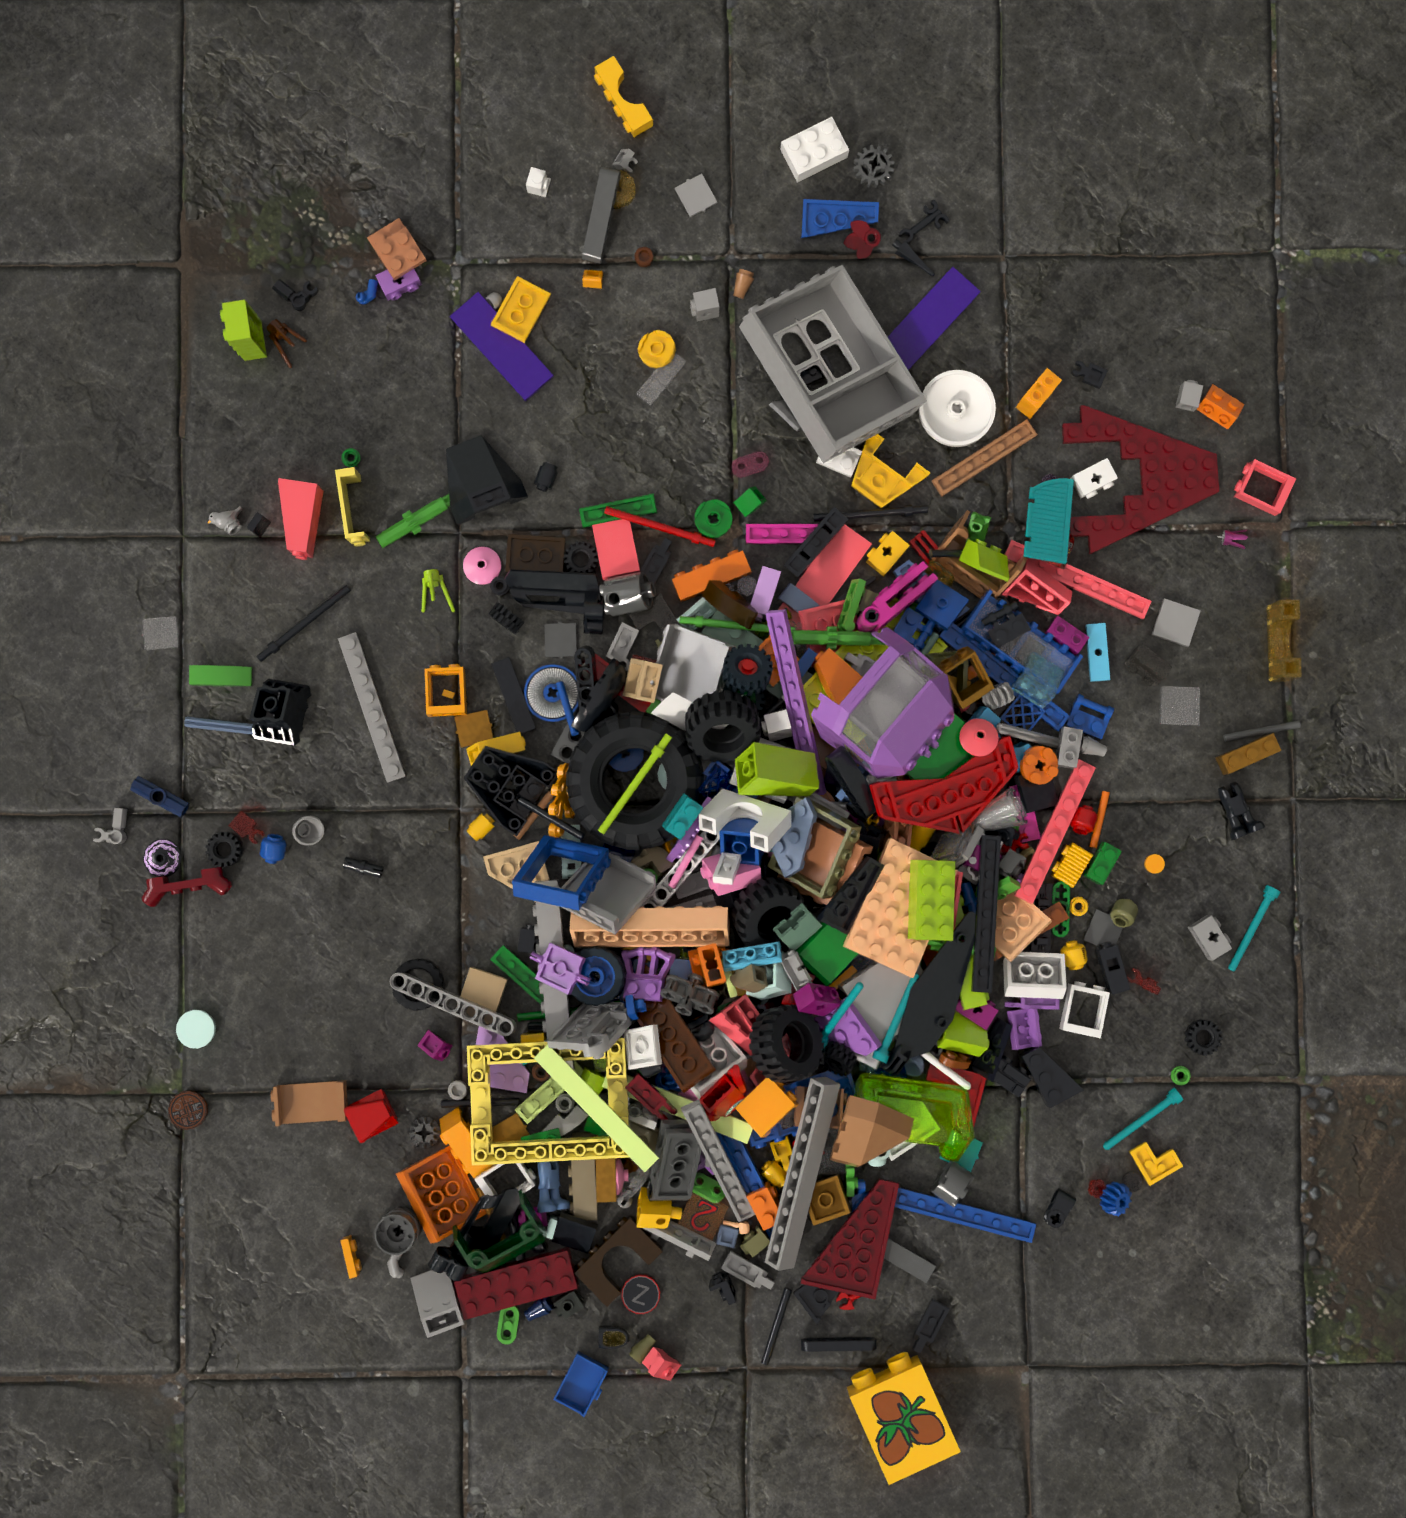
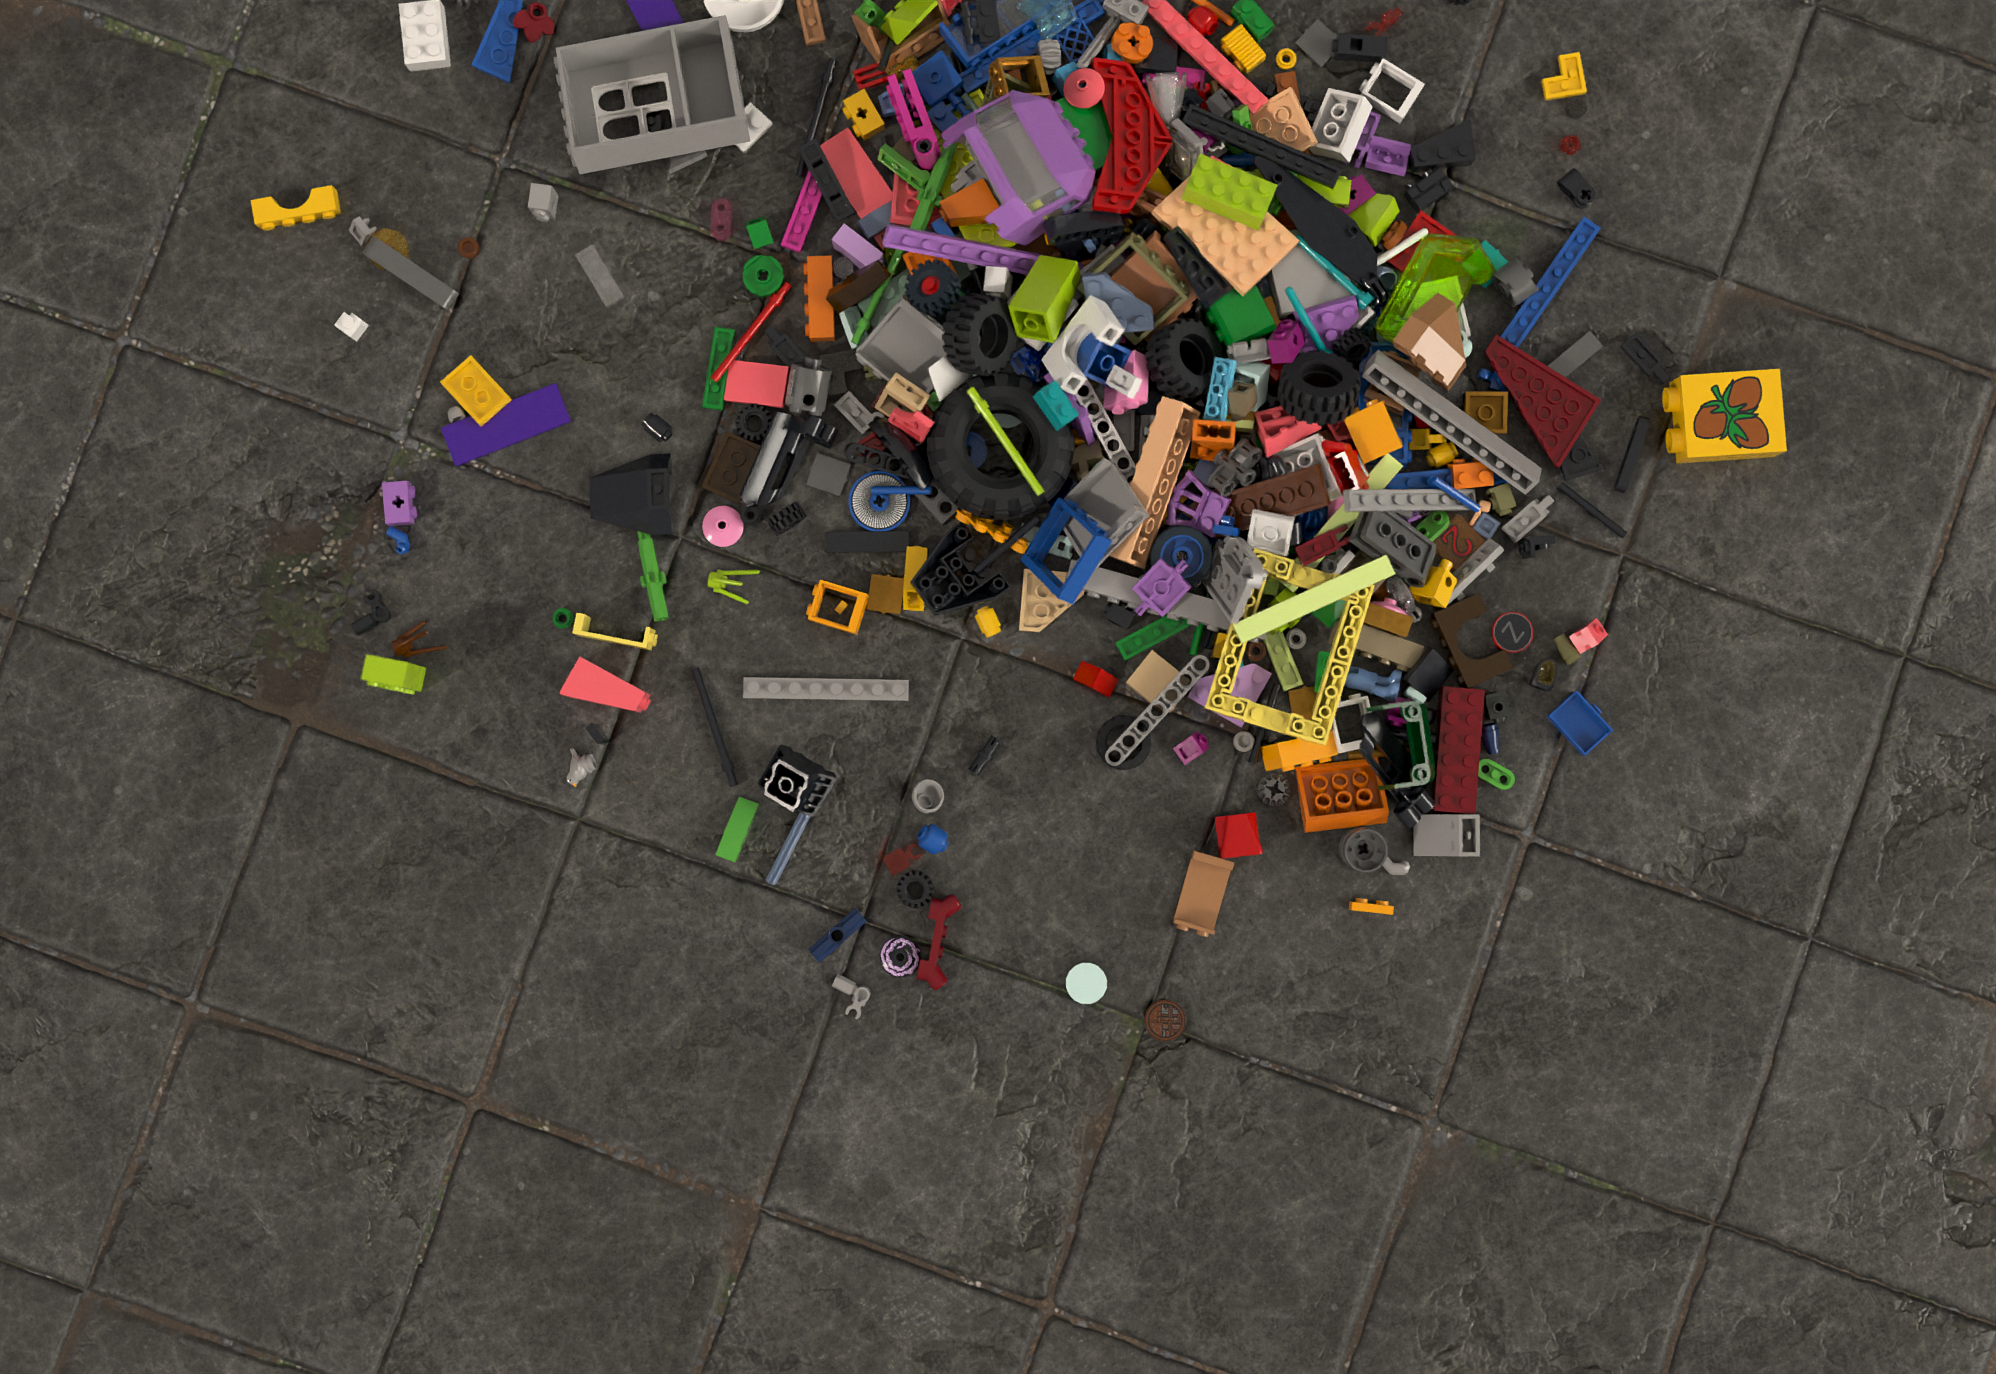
camera: 70 degrees left, 0 degrees up
clear piece [142,616,180,650] -> none
nougat bracket [367,218,427,280] -> none
medium nougat bar [513,791,554,840] -> none
light grey slope [541,1104,589,1136] -> none
light orange slope [582,269,603,289] -> none
yellow tile [638,330,676,368] -> none
bright pink bar [668,835,703,889] -> none
light grey piece [674,174,717,217] -> none
medium nougat cone [733,269,754,299] -> none
sand green brick [773,903,822,950] -> none
red bar [836,1292,861,1310] -> none
bright green plate [845,1164,858,1197] -> none
yellow wing [851,434,930,509] -> none
black wing [969,1017,1013,1082] -> none
green beam [1051,881,1070,937] -> none
yellow head [1060,940,1088,970] -> none
blue gear [1099,1181,1132,1217] -> none
teal piece [1103,1088,1184,1150] -> none
olive head [1110,899,1138,928] -> none
bright green plate [1171,1066,1191,1085] -> none
none -> coral tile [888,407,934,444]
none -> red slope [1073,661,1119,698]
none -> blue bar [1431,476,1481,513]

